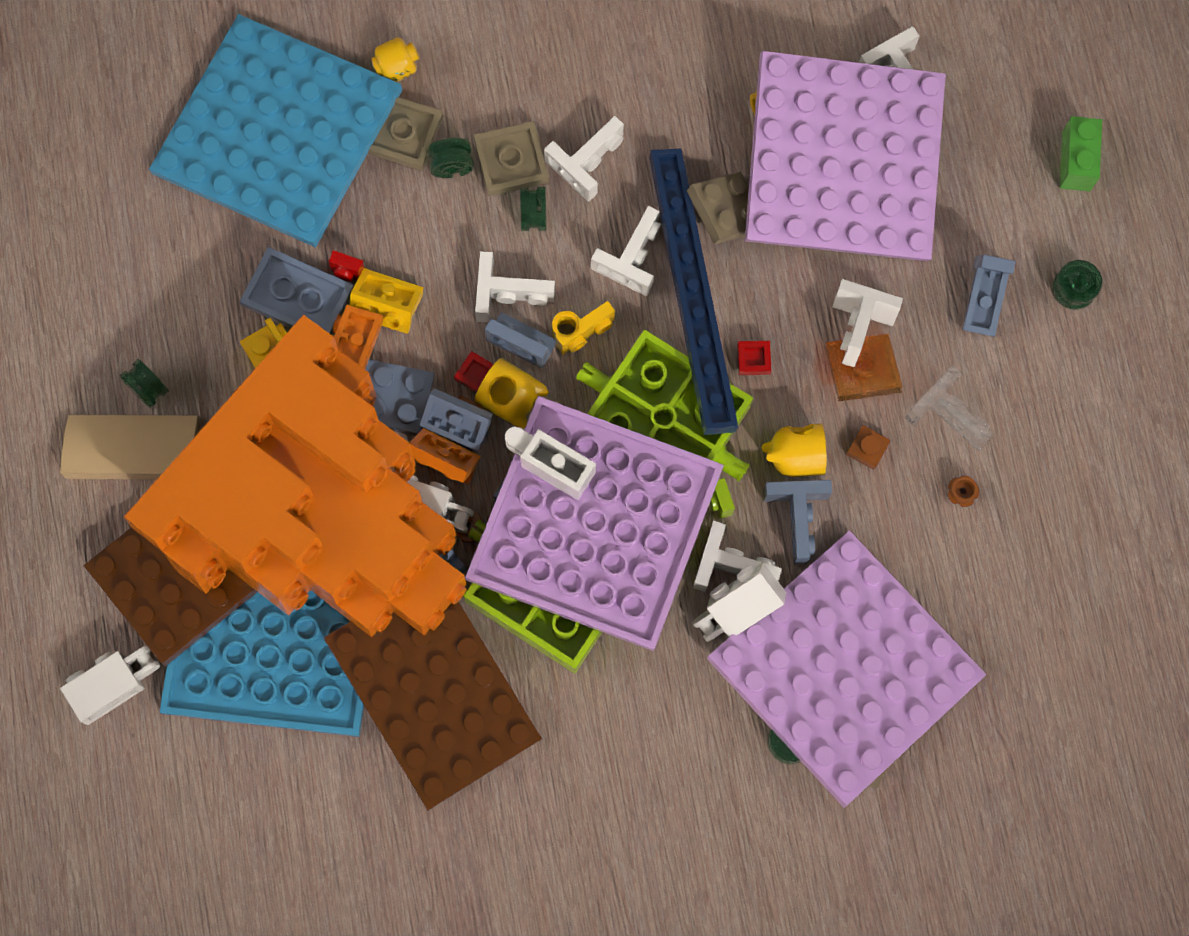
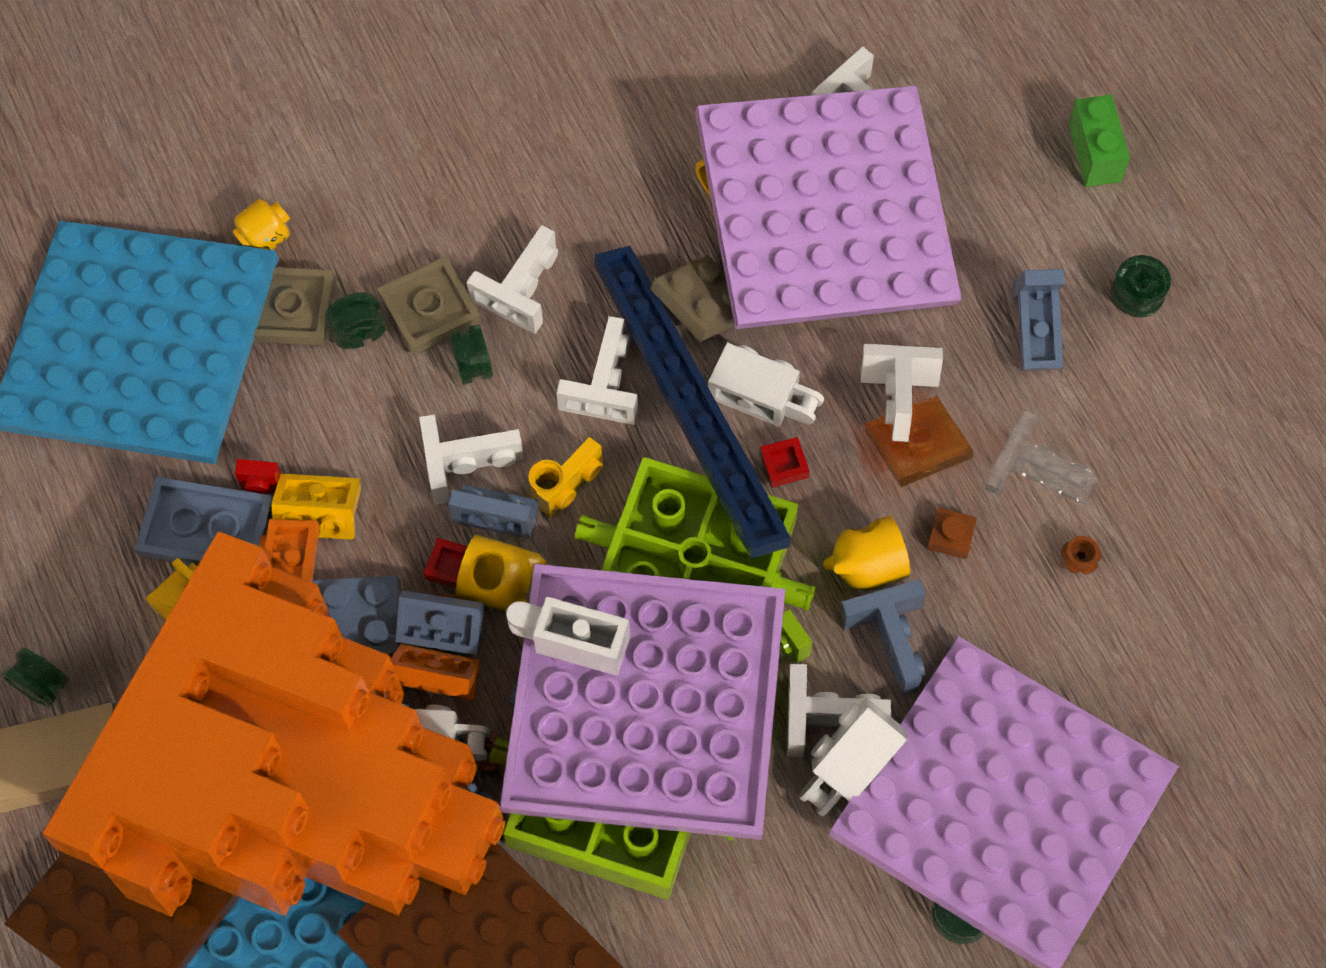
camera: 10 degrees left, 10 degrees down
none -> white brick [708,342,824,427]

